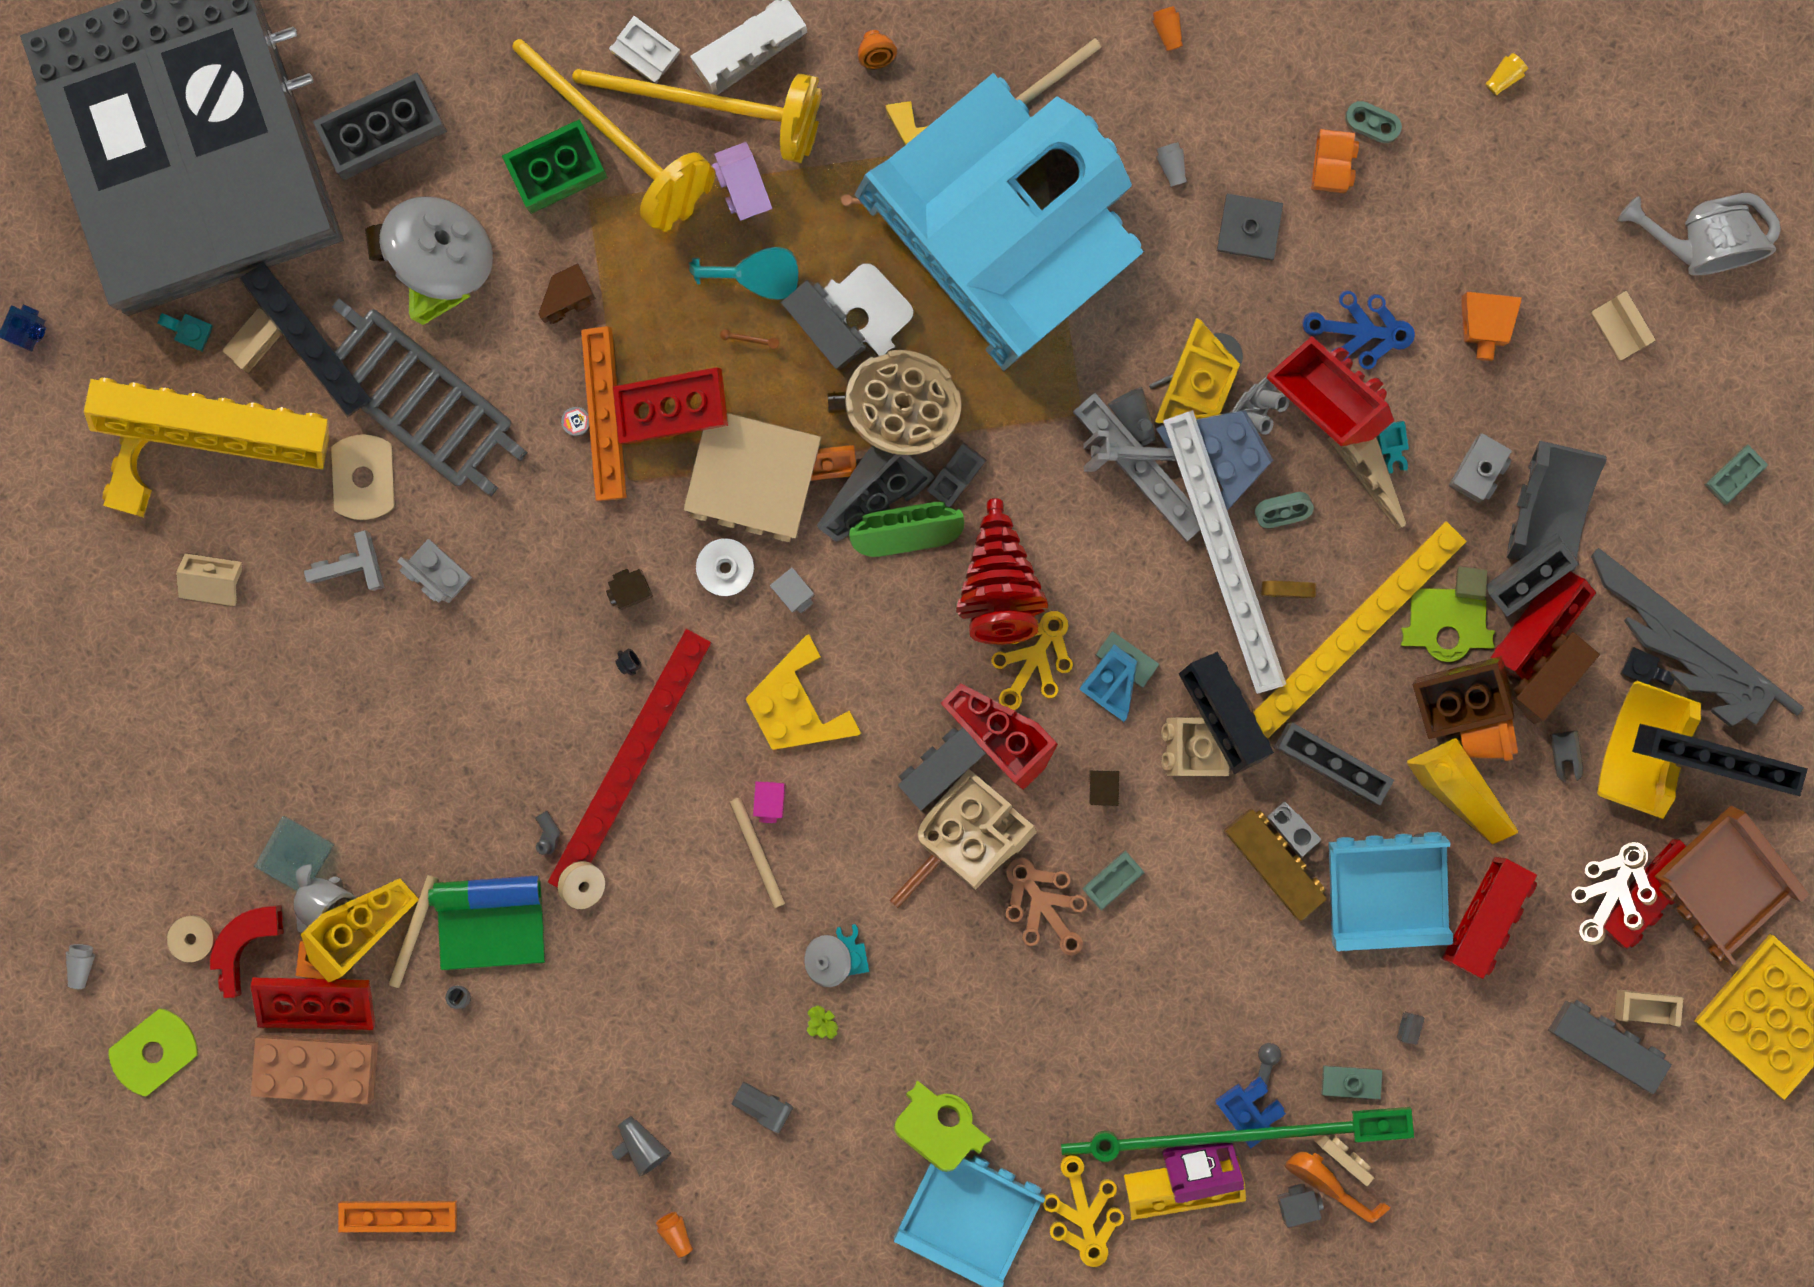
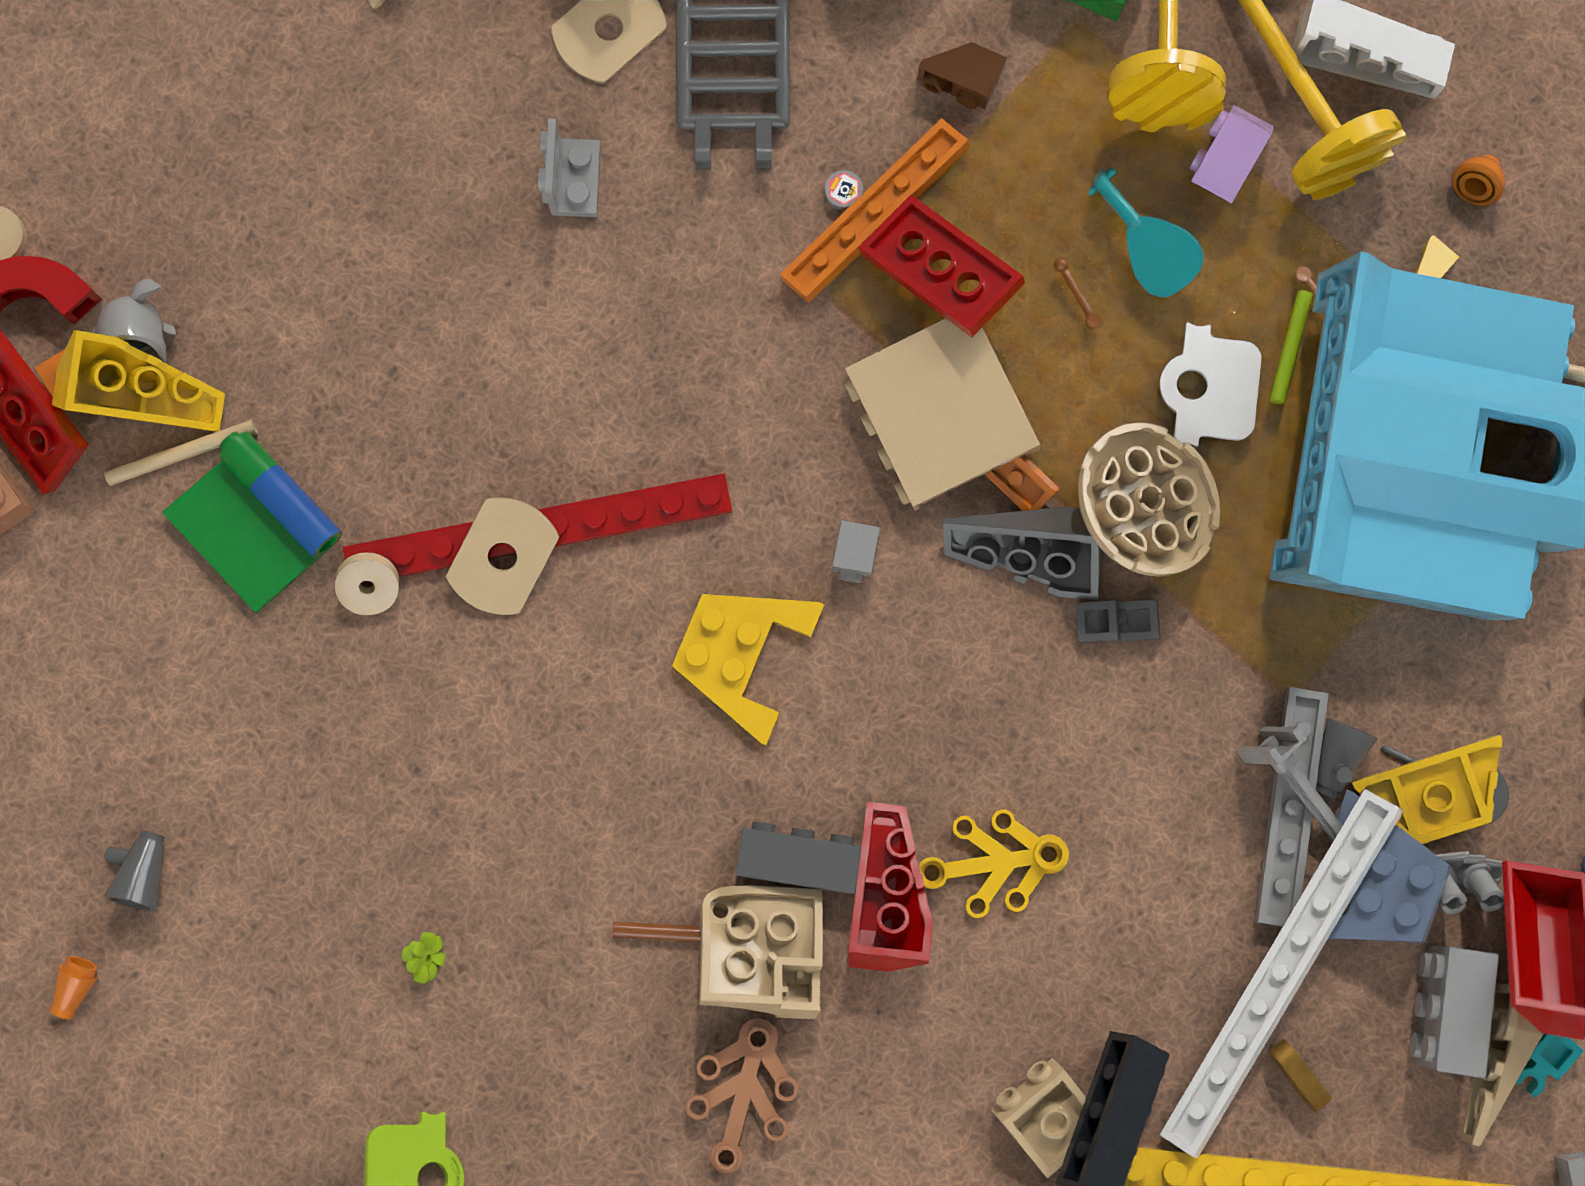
camera: 45 degrees right, 5 degrees down
clear light blue plate [254,816,335,891] -> none
light grey bracket [304,530,385,591] -> none
dark grey hinge [445,985,471,1009] -> none
dark grey arm [535,811,560,855] -> none
dark brown brick [606,569,653,610] -> none
black plate [615,648,641,676] -> none
white dish [696,539,754,596] -> none
tan bar [730,797,785,908] -> none
dark grey piece [731,1081,794,1133] -> none
dark pink brick [753,781,786,823] -> none
dark grey brick [781,280,867,370] -> none
light grey piece [804,935,851,987] -> none
dark brown piece [828,391,847,414] -> none
teal plate [836,924,869,976] -> none
bright green brick [849,502,965,557] -> none
red plant [956,498,1048,644] -> none
dark azure wing [1079,645,1137,722] -> none
sand green plate [1082,851,1145,911] -> none
dark brown panel [1088,770,1119,806] -> none
sand green plate [1095,631,1159,688] -> none
sand green plate [1255,492,1314,528] -> none
none -> tan piece [446,497,559,615]
none -> lime bar [1269,290,1313,405]
none -> light grey brick [1410,945,1499,1078]

